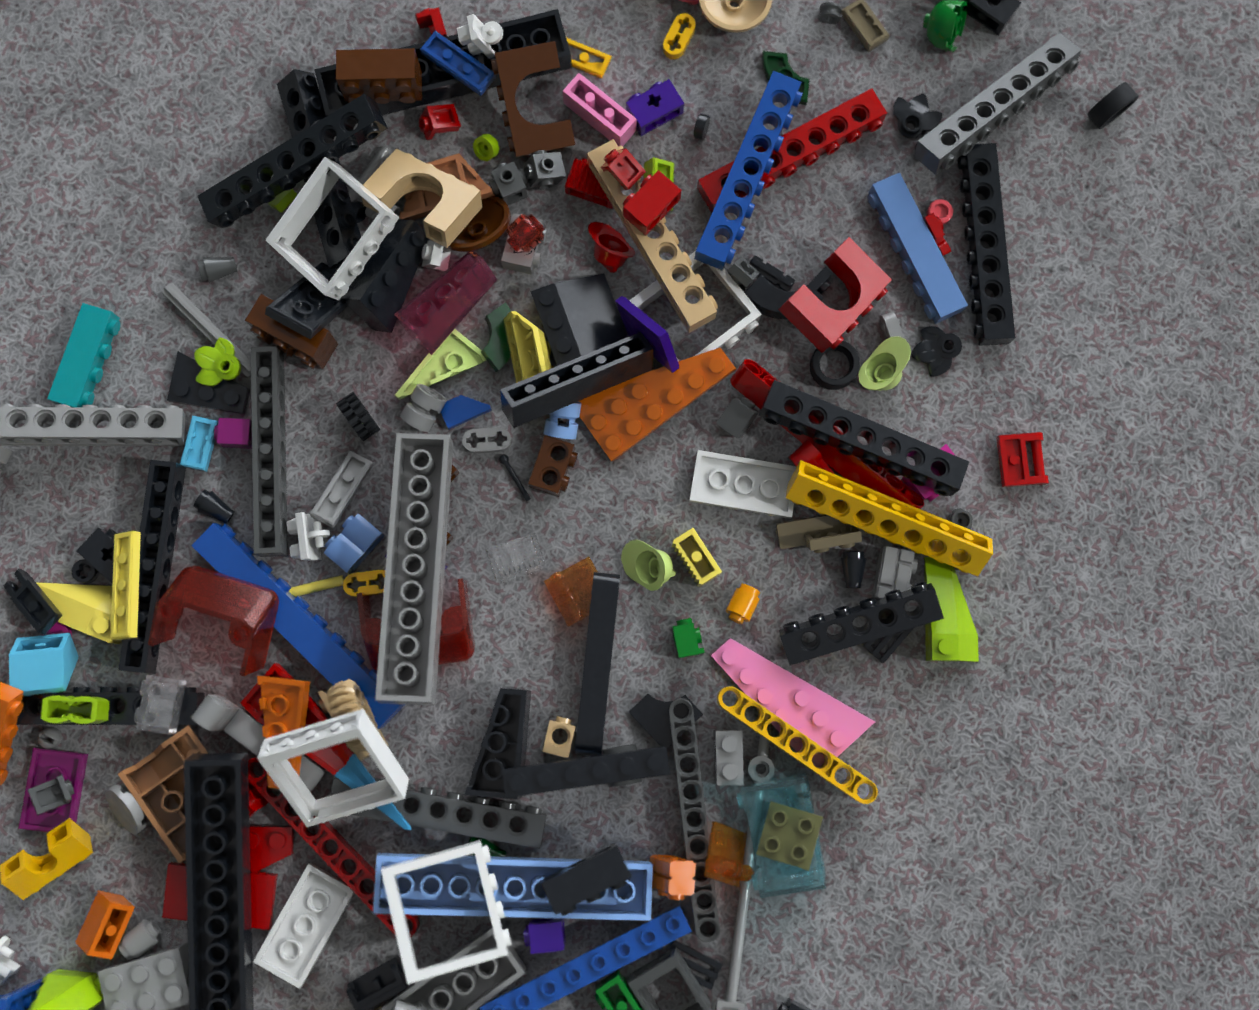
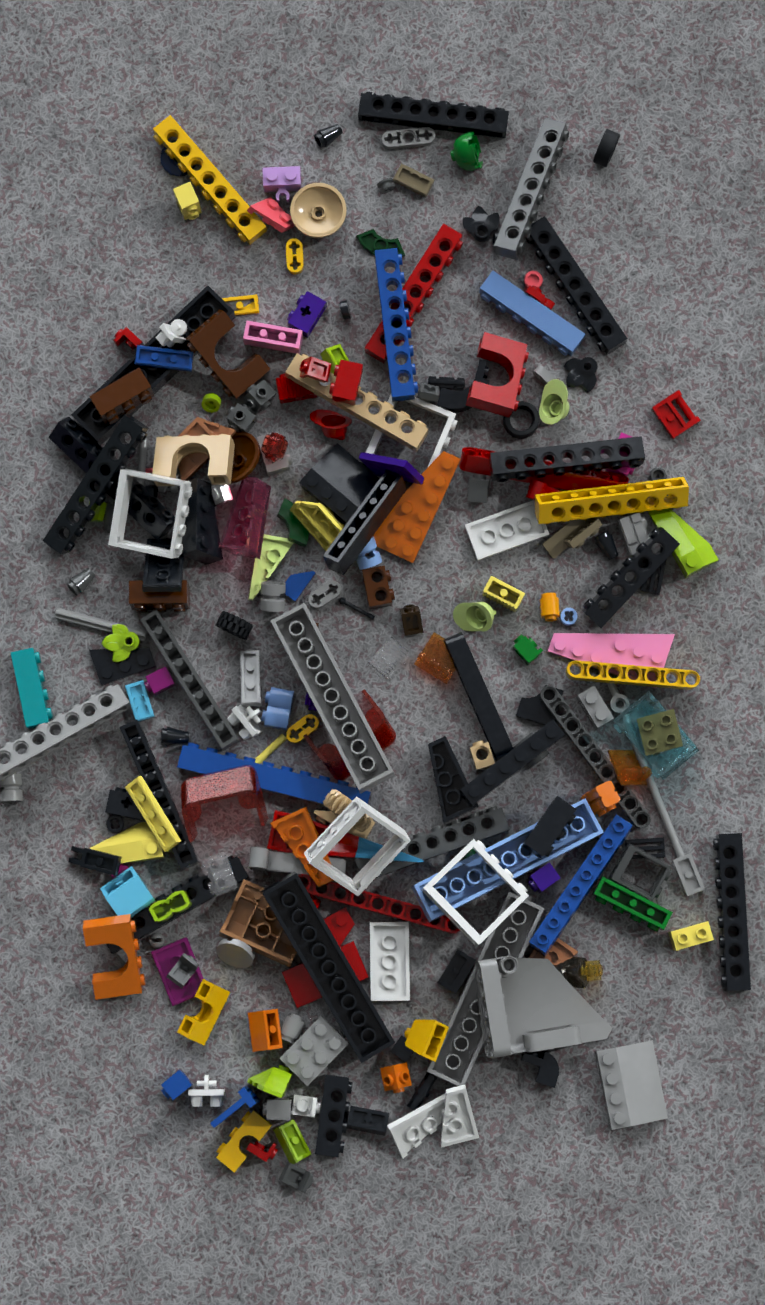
camera: 25 degrees left, 0 degrees up
red bracket [419,104,461,140] -> none
none -> dark brown bracket [399,604,424,636]
none -> light blue bush [560,608,578,626]

